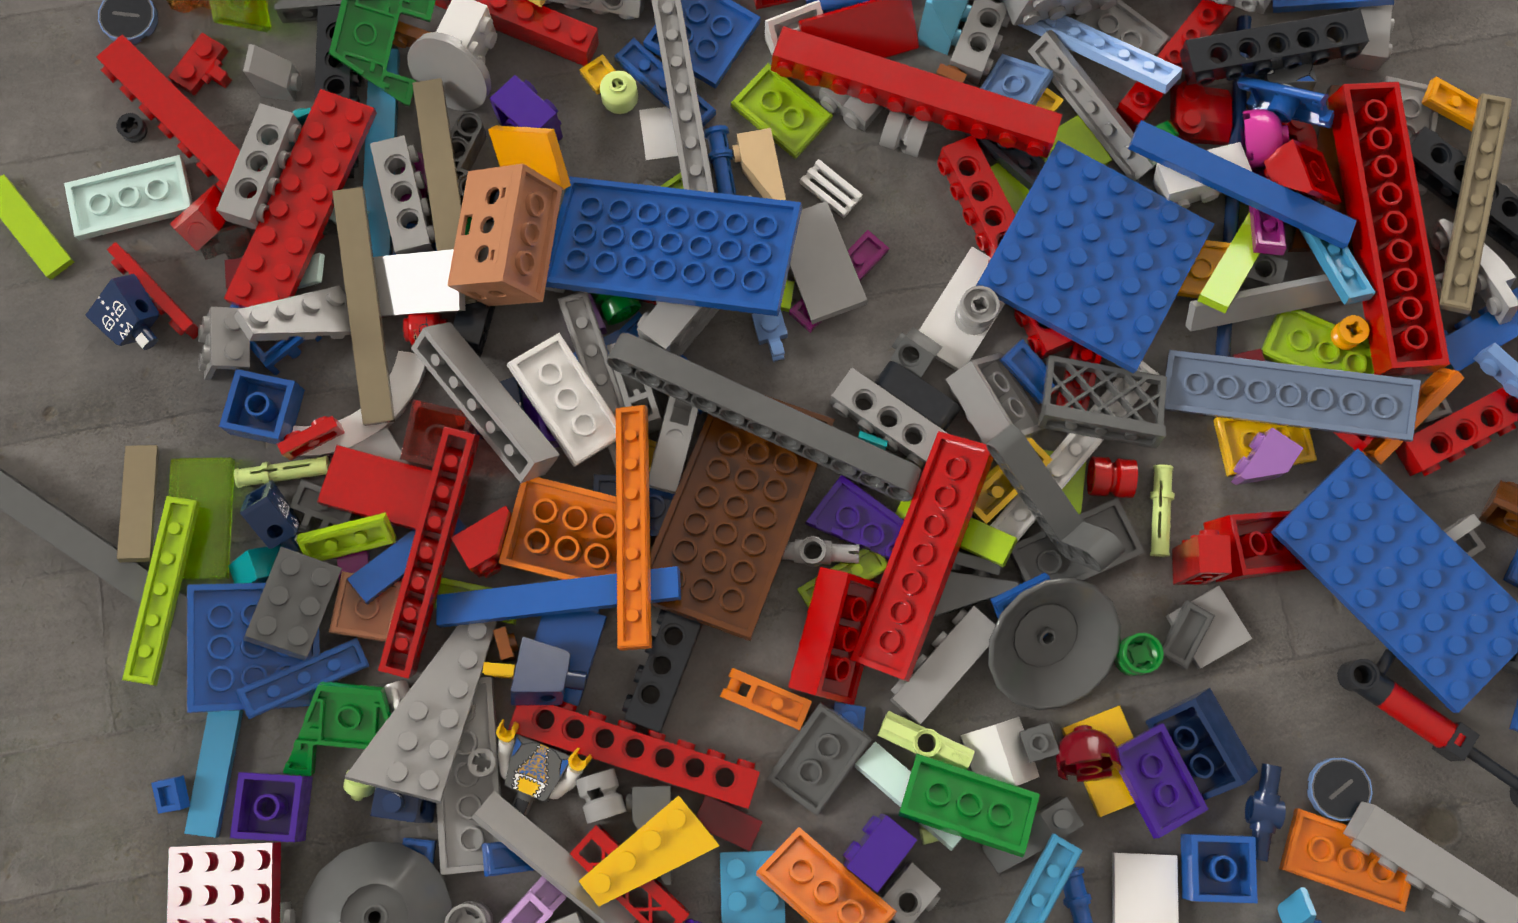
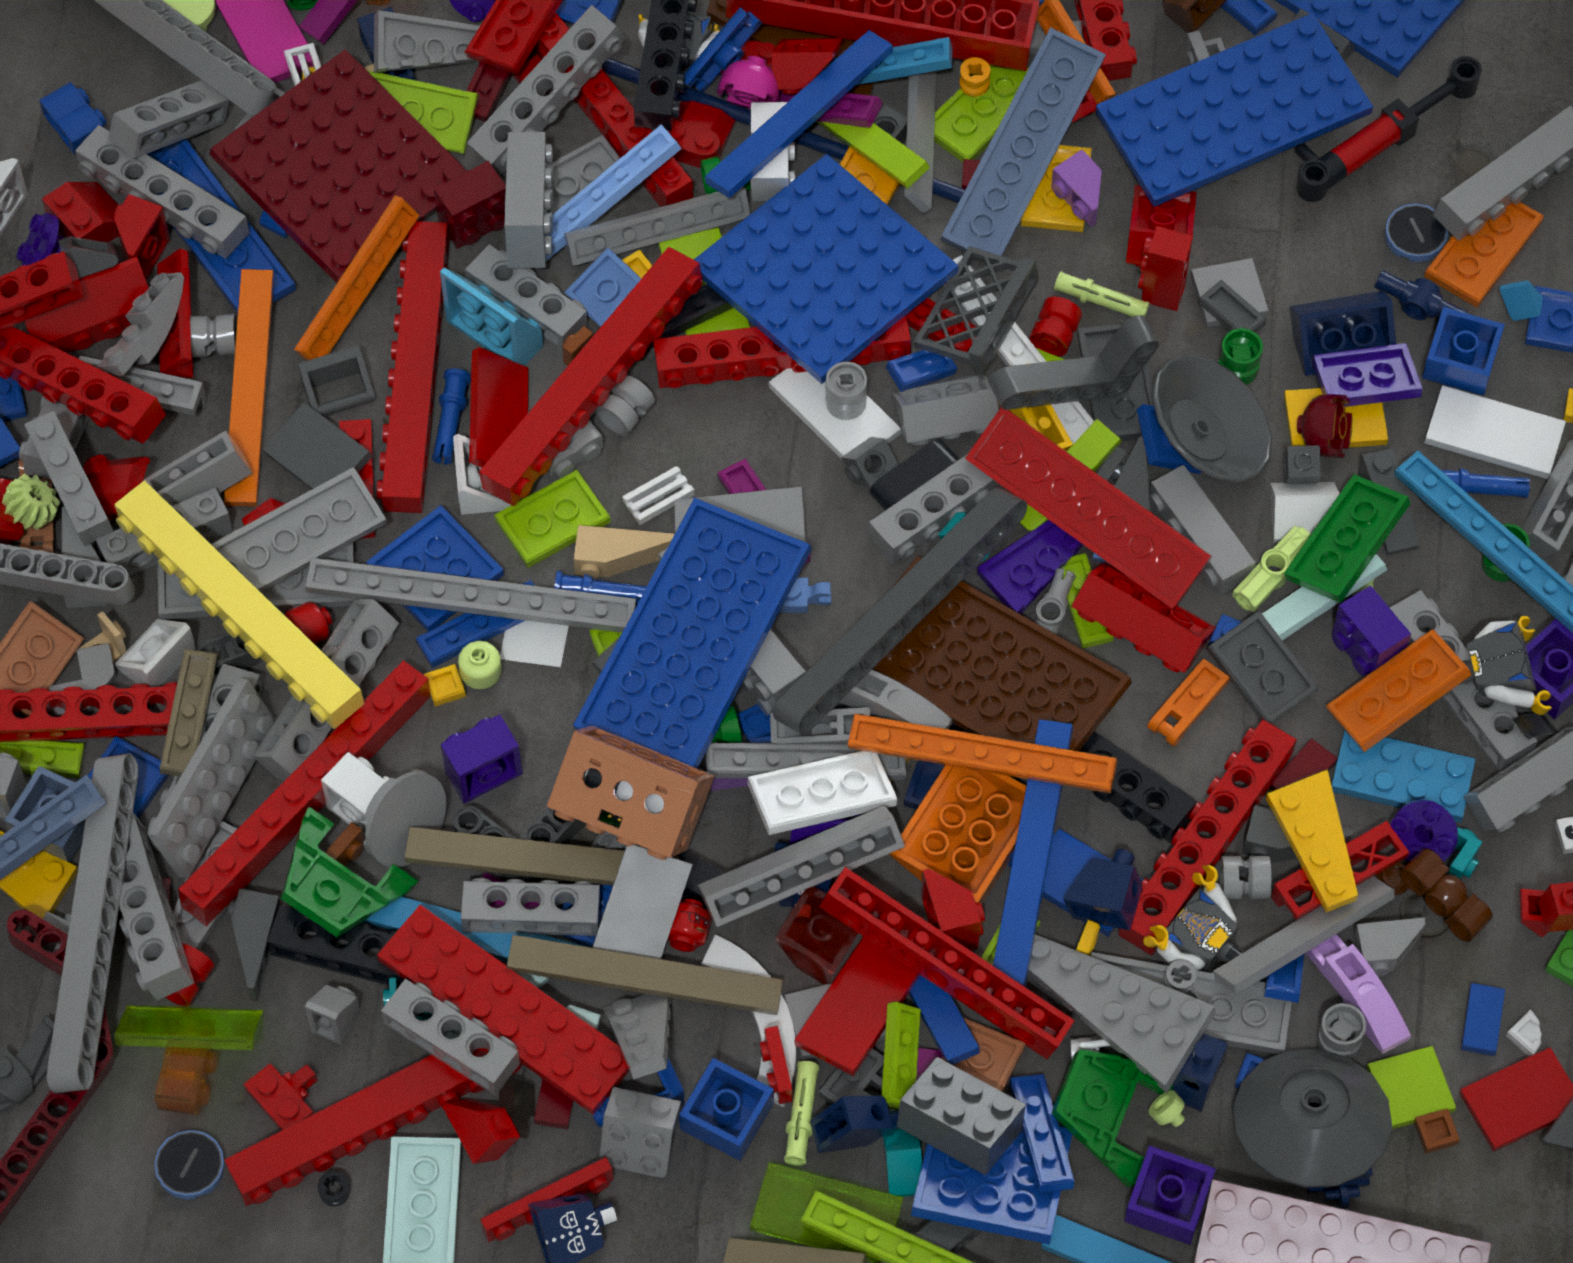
camera: 70 degrees left, 15 degrees down
light orange tile [488,125,571,190] -> none
dark orange plate [493,627,519,663] -> none

